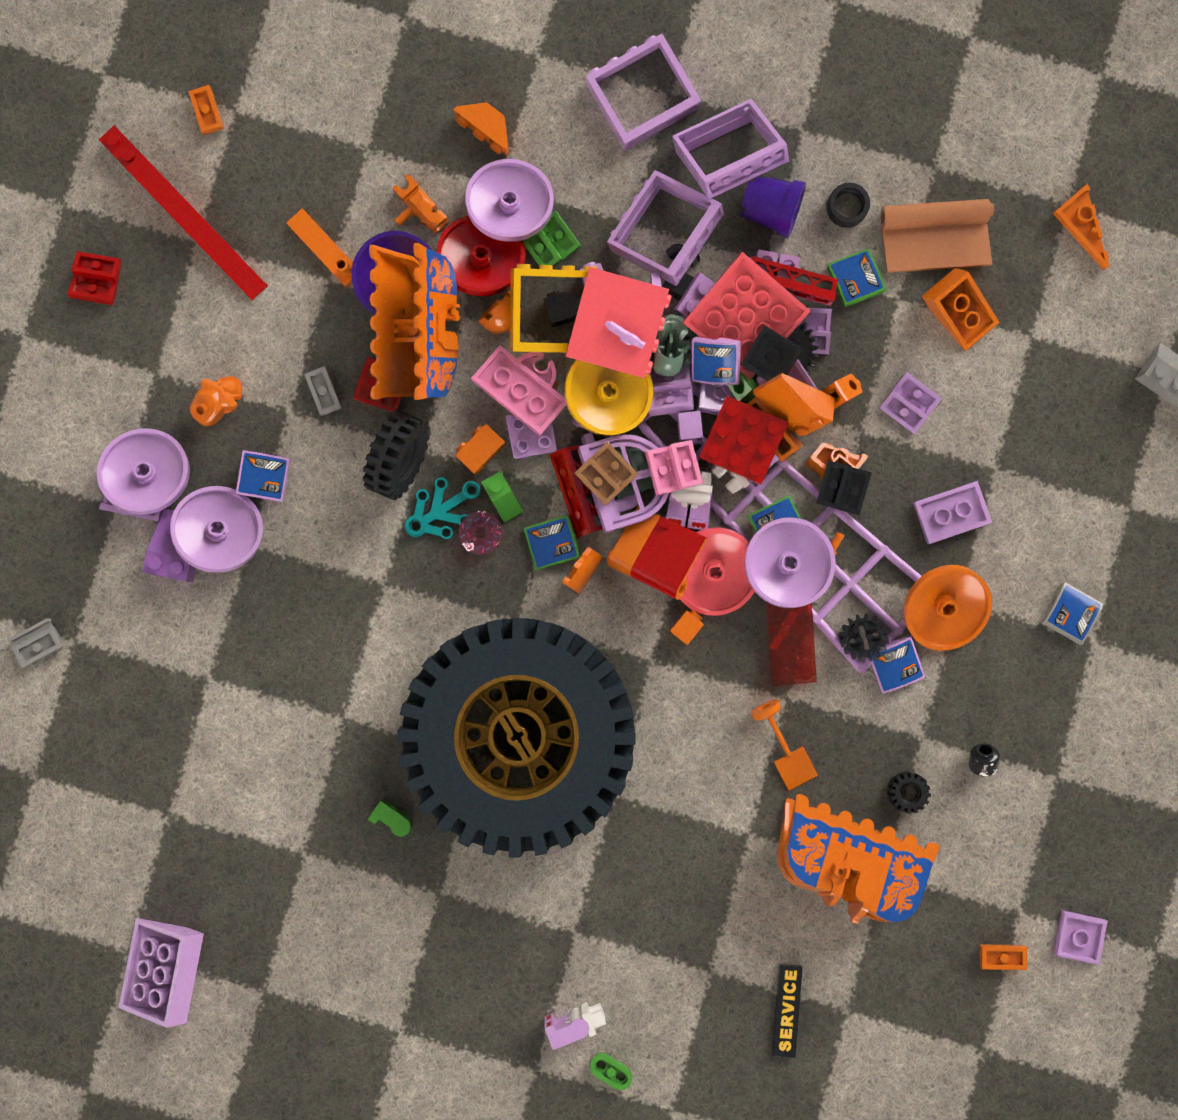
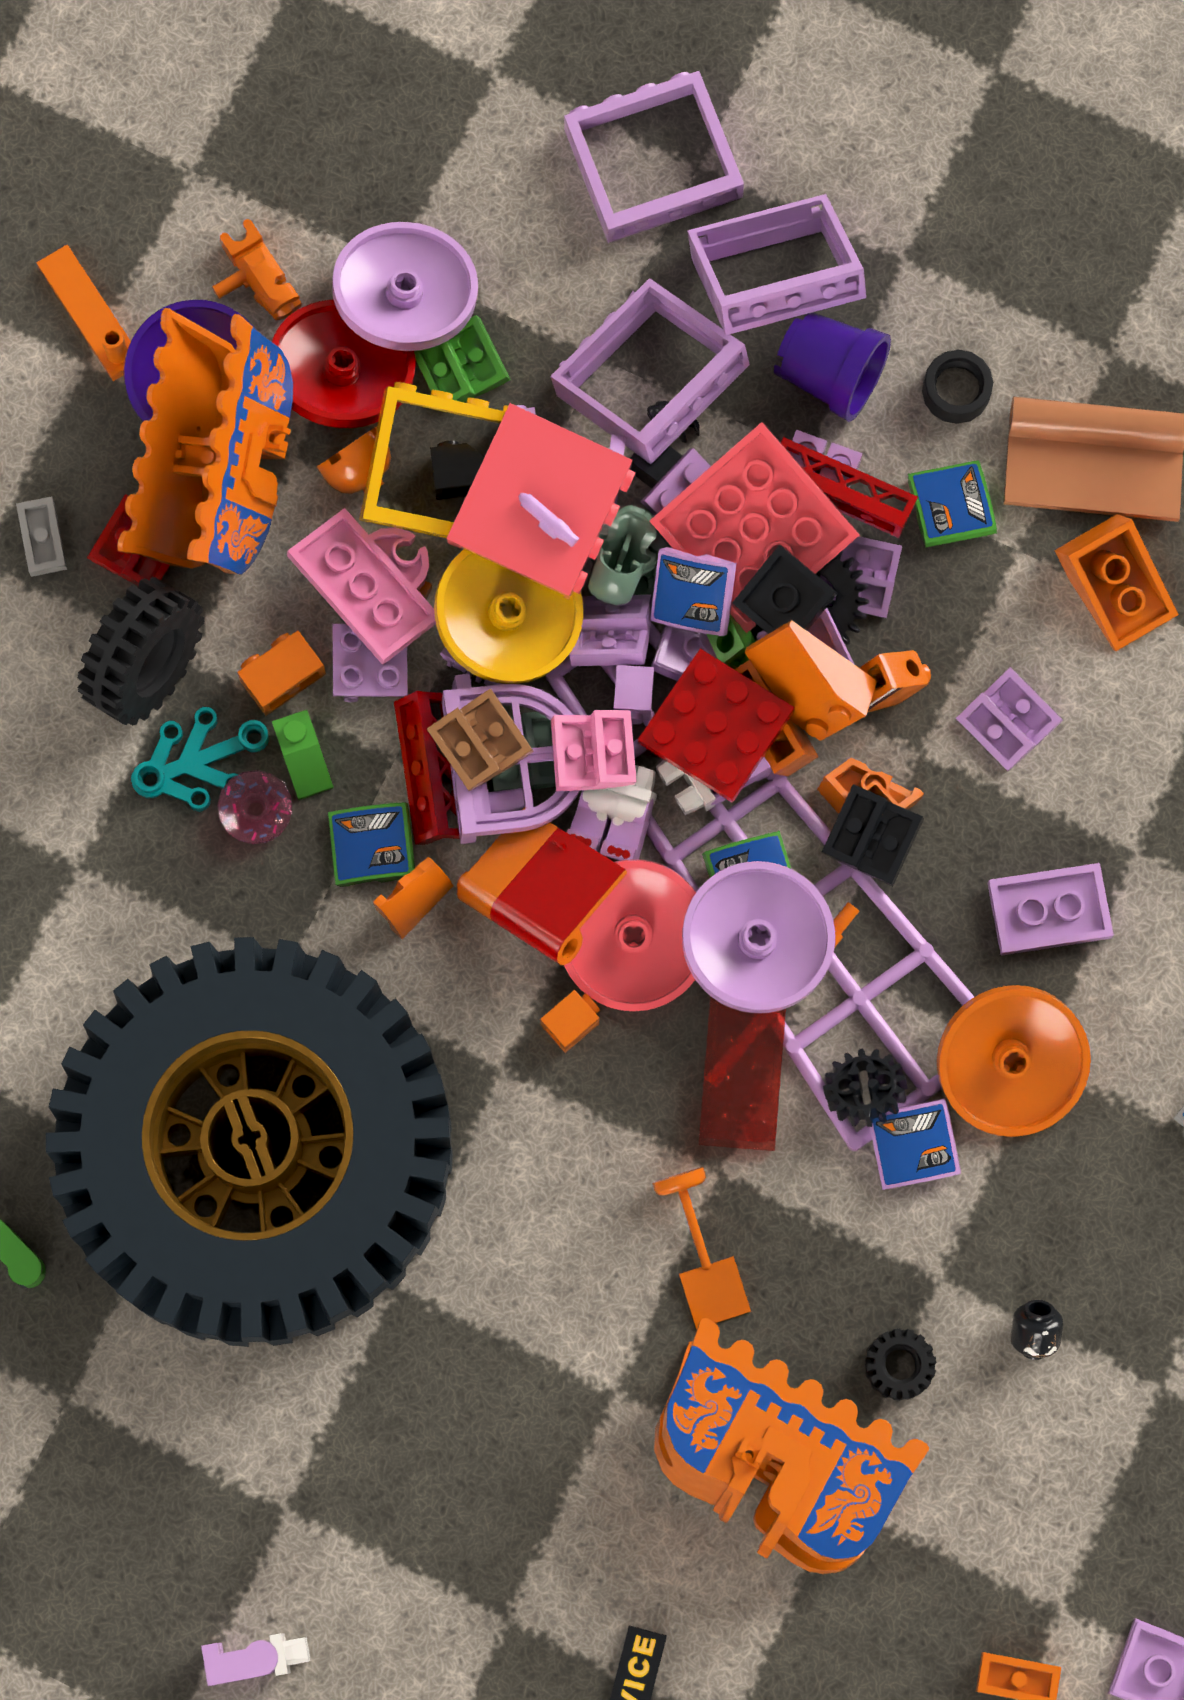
camera: 10 degrees right, 10 degrees down
orange slope [454,103,509,157] -> none

